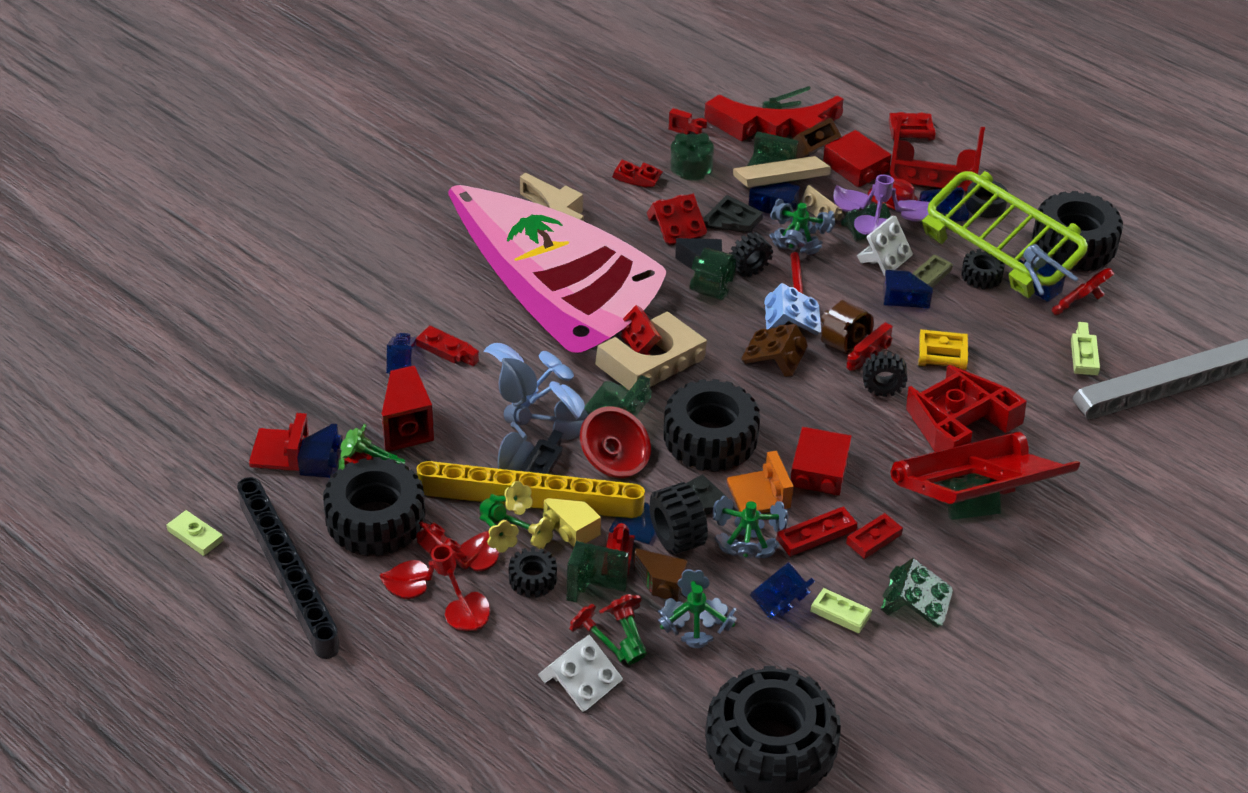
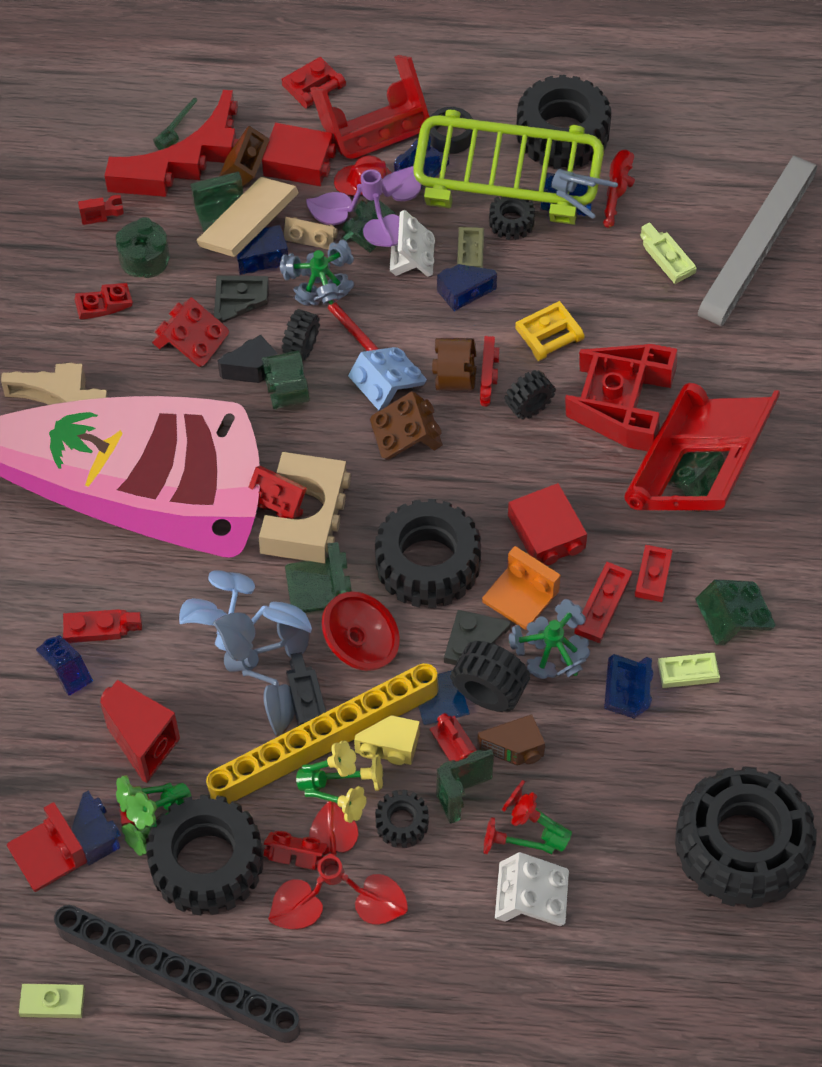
camera: 35 degrees left, 15 degrees up
sand blue plant [658,569,737,648] -> none

